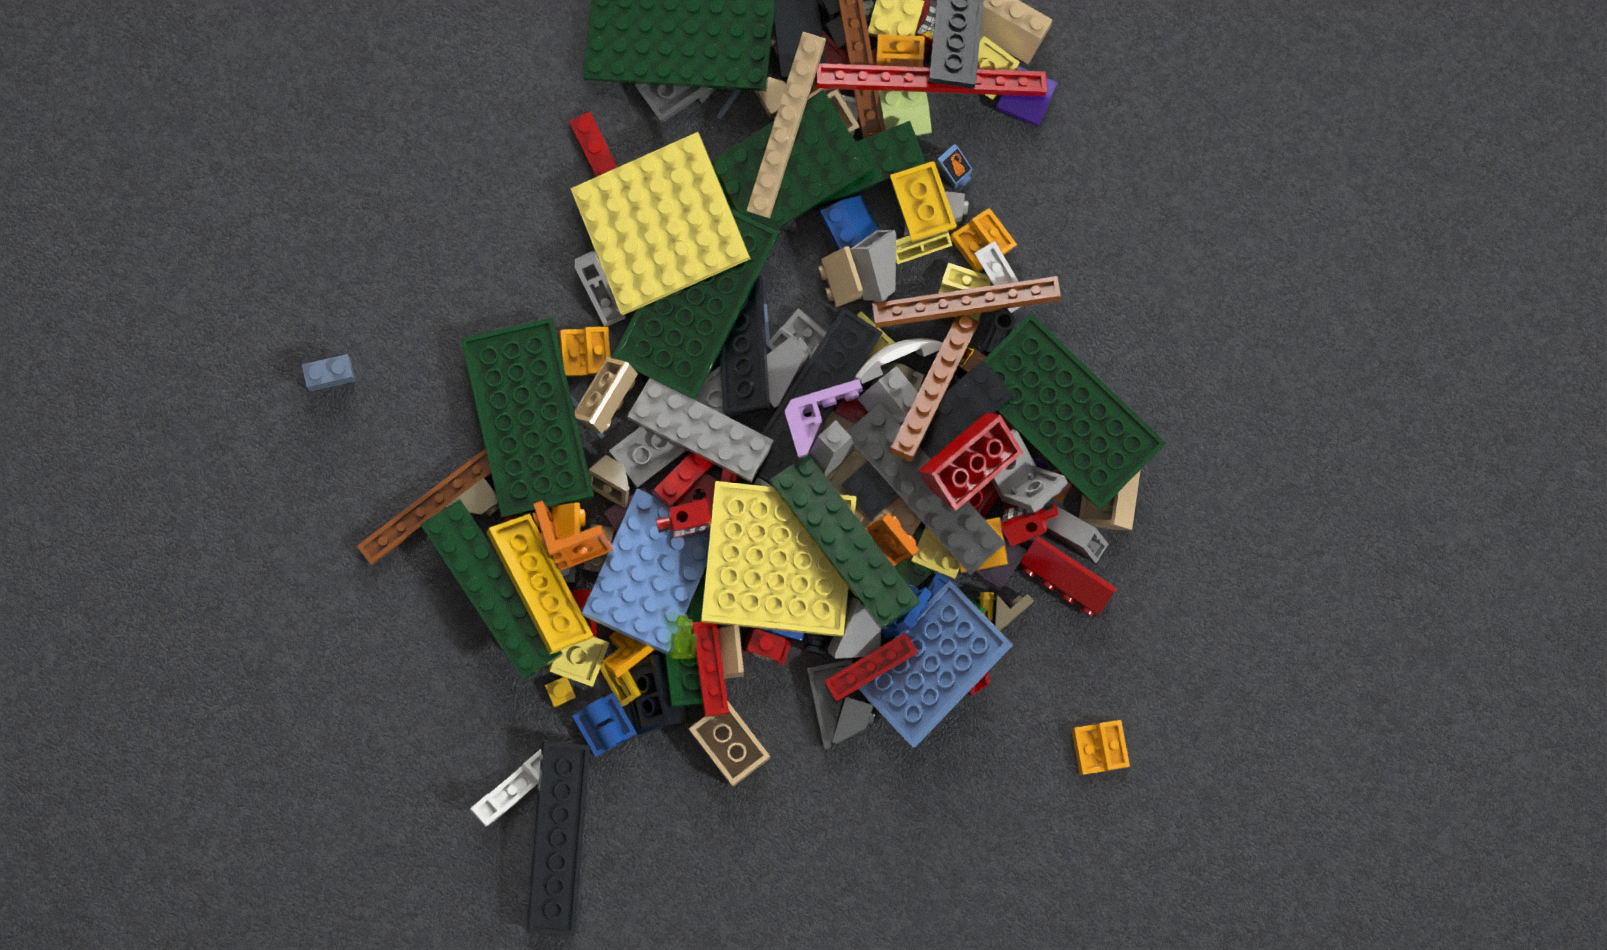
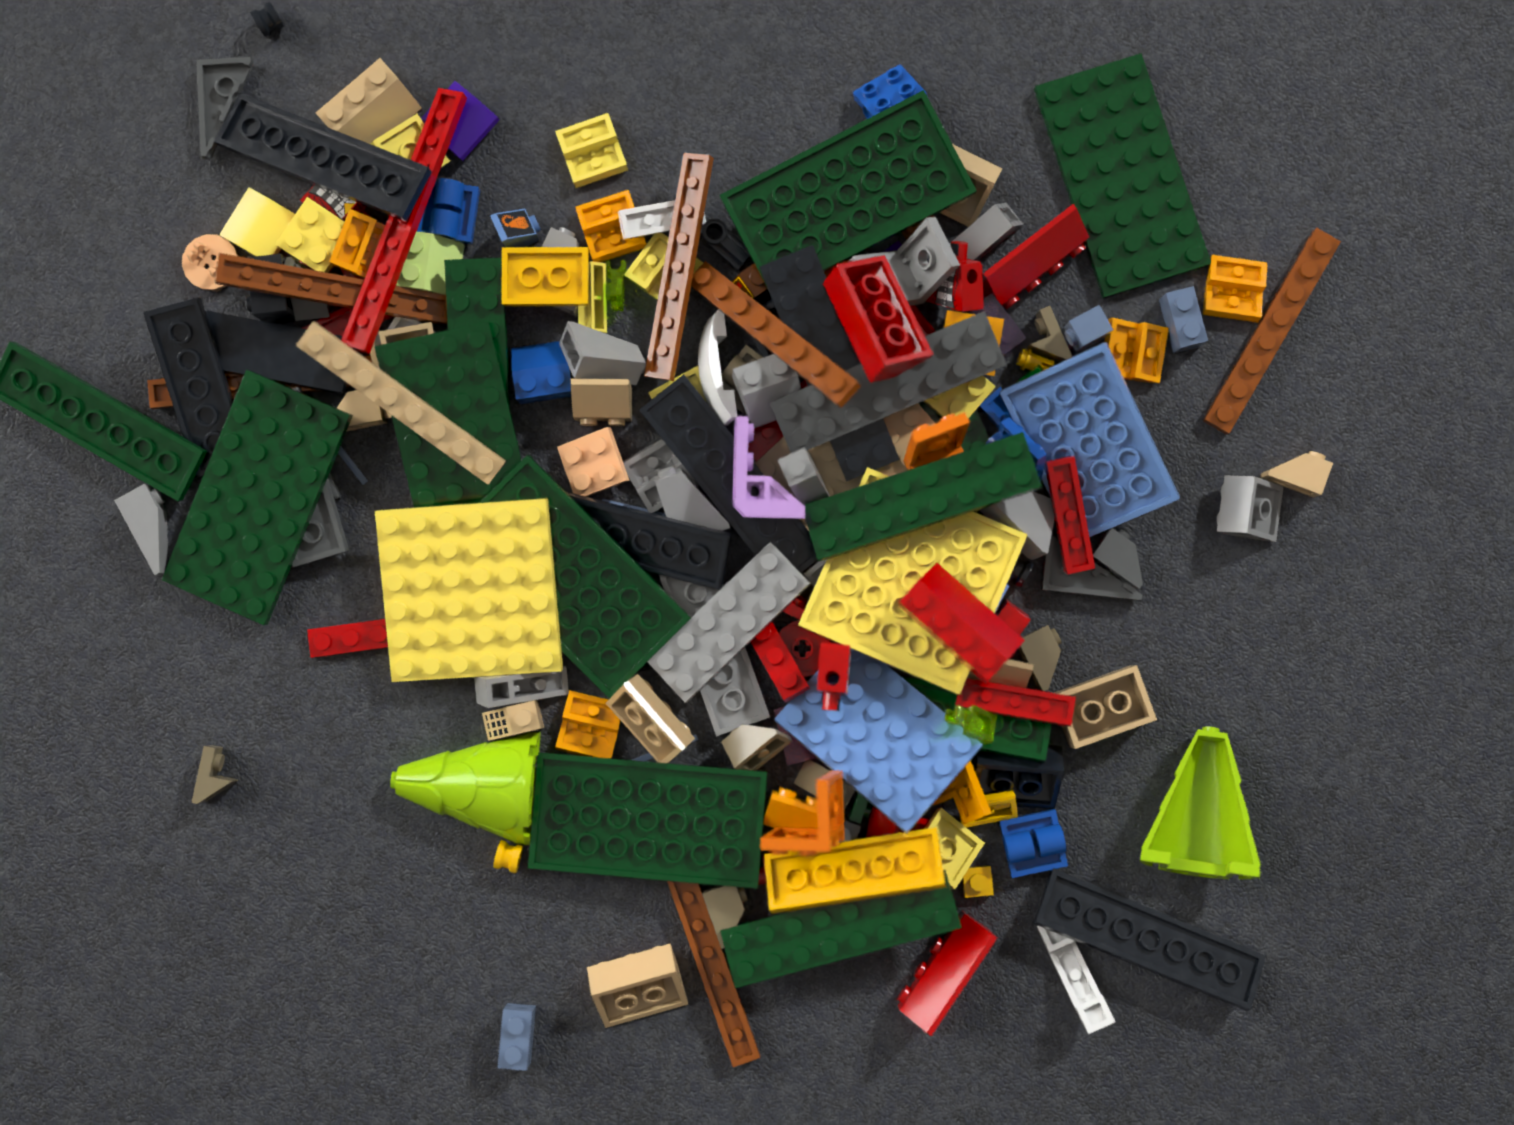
camera: 70 degrees left, 5 degrees up
none -> dark tan slope [191,745,238,804]
none -> lime cone [391,731,541,846]
none -> blue plate [417,178,480,244]
none -> tan slope [482,700,544,741]
none -> yellow wheel [493,840,524,874]
none -> light yellow slope [555,113,628,188]
none -> light nougat plate [557,427,630,497]
none -> tan slope [587,944,688,1028]
none -> clear neon green plate [605,260,627,311]
none -> dark green plate [848,792,872,823]
none -> blue plate [852,64,928,119]
none -> red slope [897,911,997,1036]
none -> red slope [898,563,1025,684]
none -> dark tan slope [1018,625,1062,691]
none -> dark green plate [1034,53,1211,299]
none -> sand blue brick [1061,305,1113,356]
none -> light orange slope [1104,317,1169,384]
none -> lime cone [1140,726,1260,880]
none -> sand blue brick [1159,286,1208,353]
none -> dark orange plate [1202,227,1341,435]
none -> light grey slope [1217,475,1284,542]
none -> tan slope [1260,451,1333,497]

